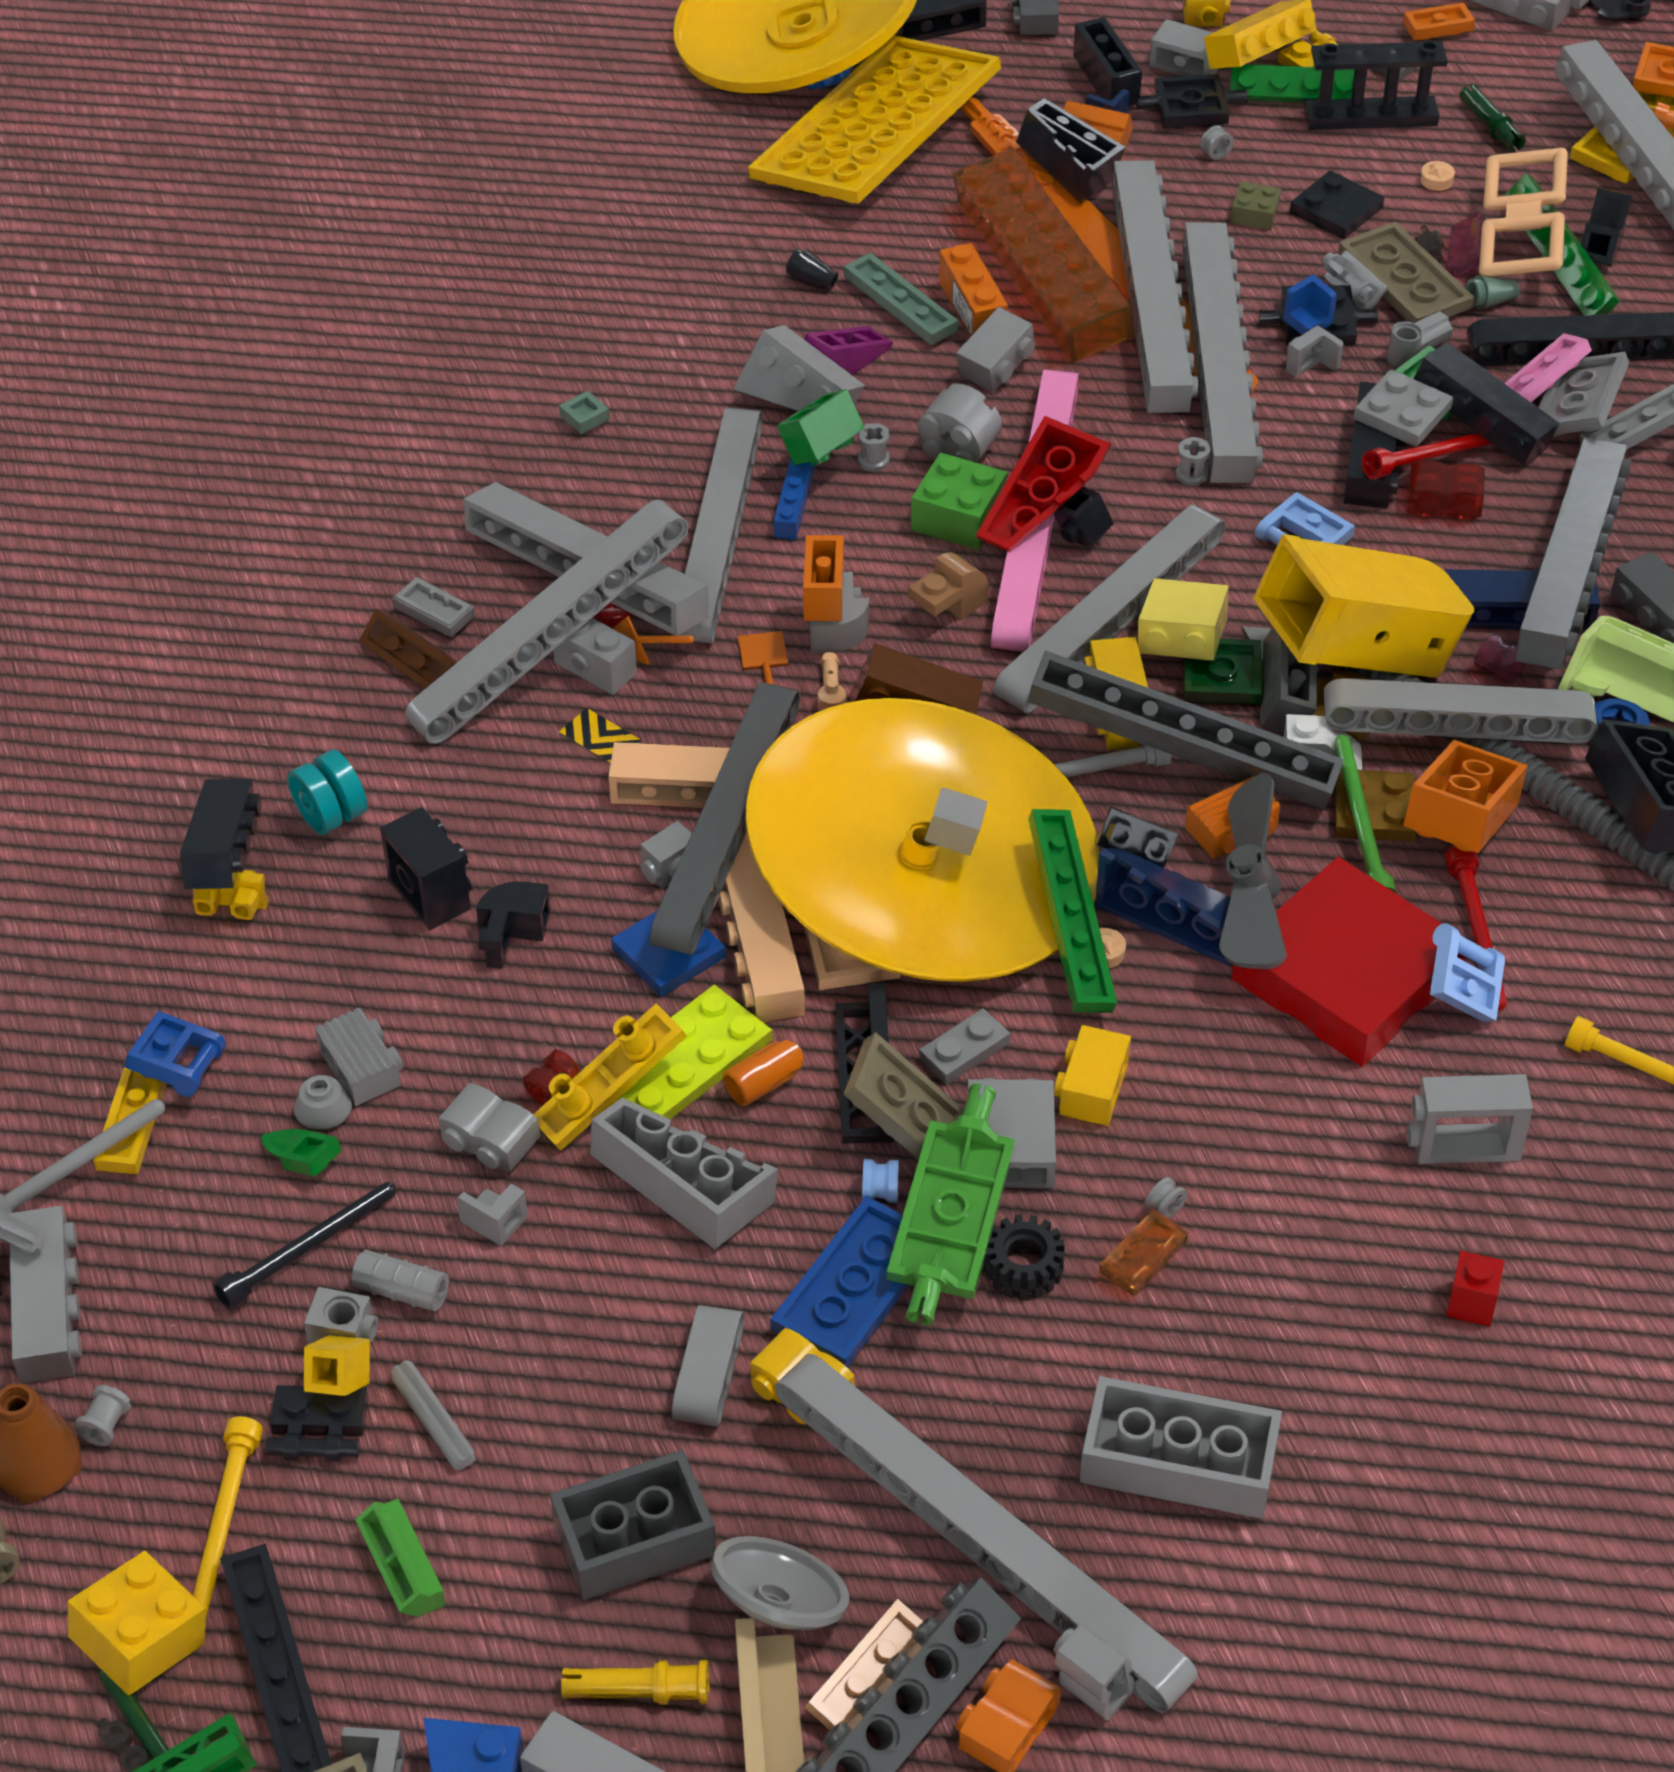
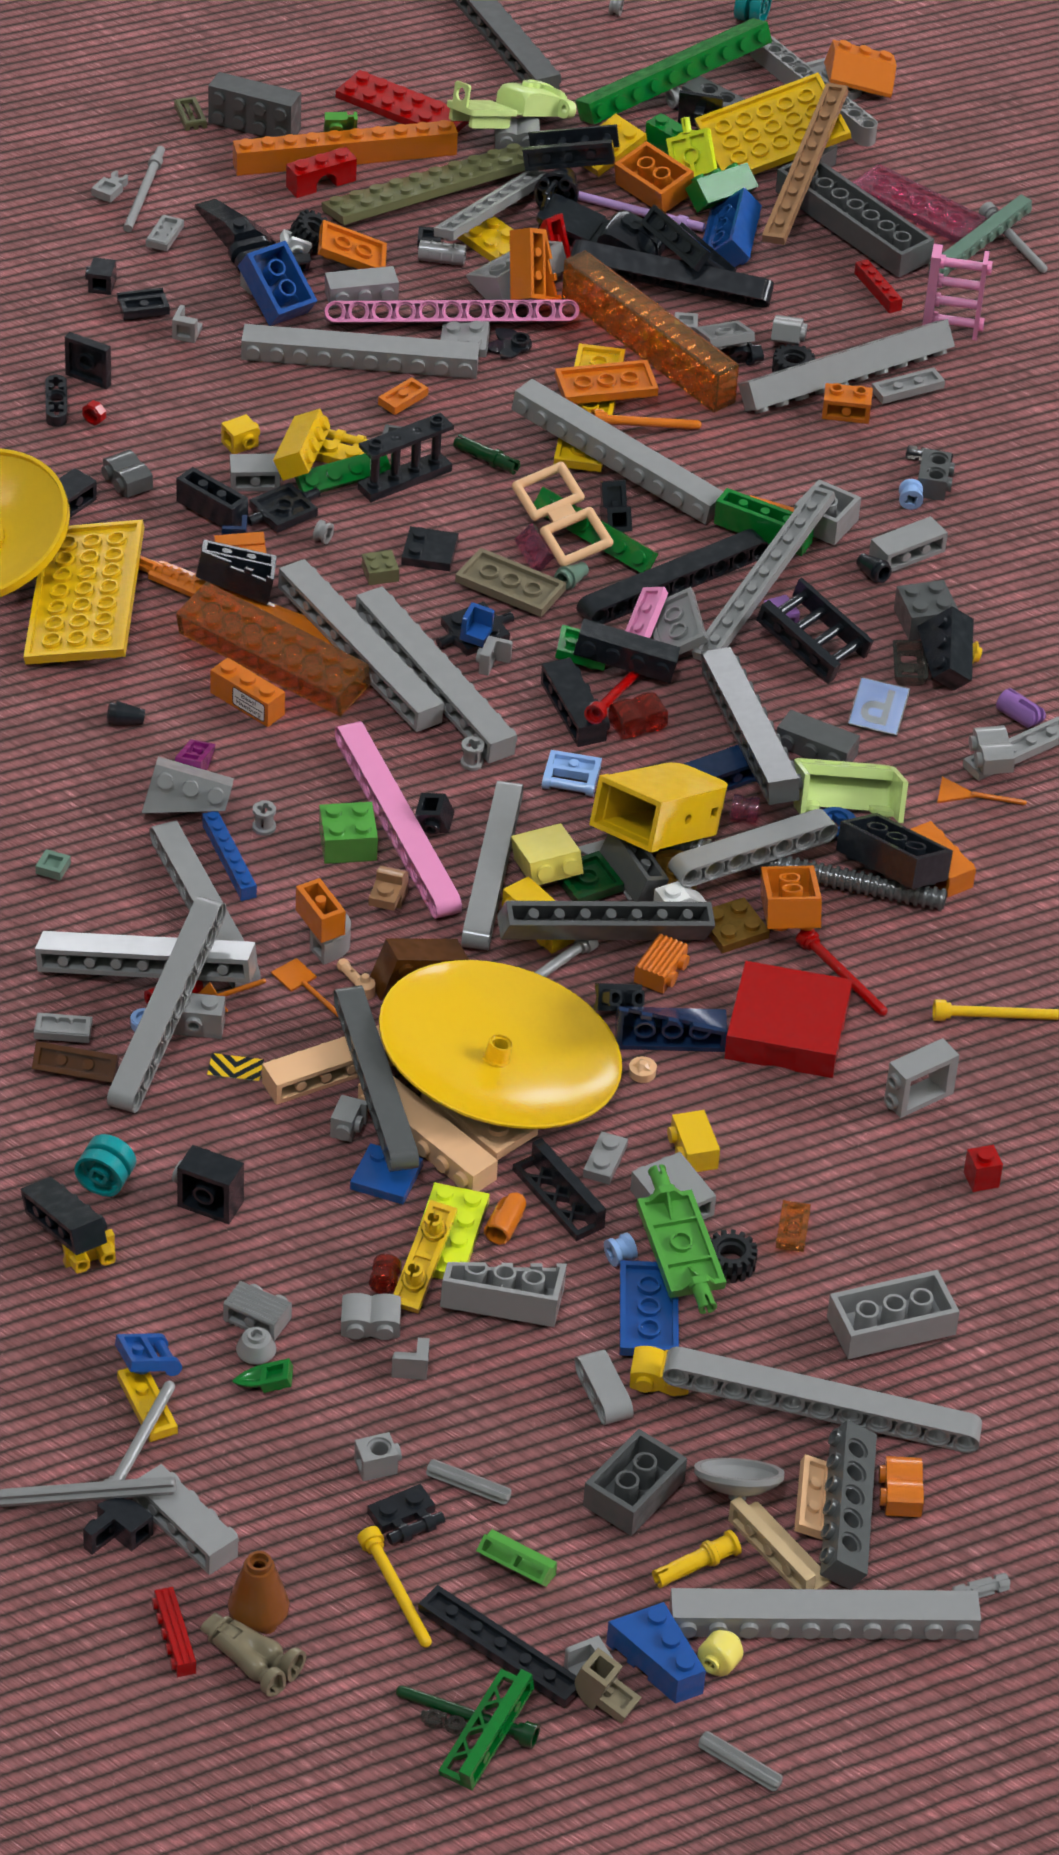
camera: 35 degrees left, 5 degrees down
yellow piece [68,1550,206,1696] -> none
light grey bush [74,1385,131,1447] -> none
black piece [212,1182,396,1311] -> none
yellow brick [304,1335,370,1396] -> none
light grey axle [351,1249,449,1312] -> none
black brick [476,881,551,969] -> none
green brick [776,389,865,466] -> none
sand green plate [844,252,958,346] -> none
dark tan plate [844,1032,964,1161] -> none
light grey brick [918,384,1002,463] -> none
light grey panel [925,788,988,856] -> none
light grey brick [956,307,1035,393] -> none
red wedge [976,416,1111,552] -> none
green plate [1028,809,1117,1013] -> none
light grey brick [1053,1624,1134,1720] -> none
light grey bush [1145,1177,1188,1221] -> none
dark grey piece [1219,773,1287,969] -> none
light grey hinge [1322,250,1389,309] -> none
bright green piece [1335,735,1397,894] -> none
light grey plate [1353,369,1453,447] -> none
light grey piece [1386,311,1453,368] -> none
clear smoke plate [1415,224,1445,262] -> none
light nougat tile [1420,161,1455,191] -> none
light blue plate [1430,923,1505,1022] -> none

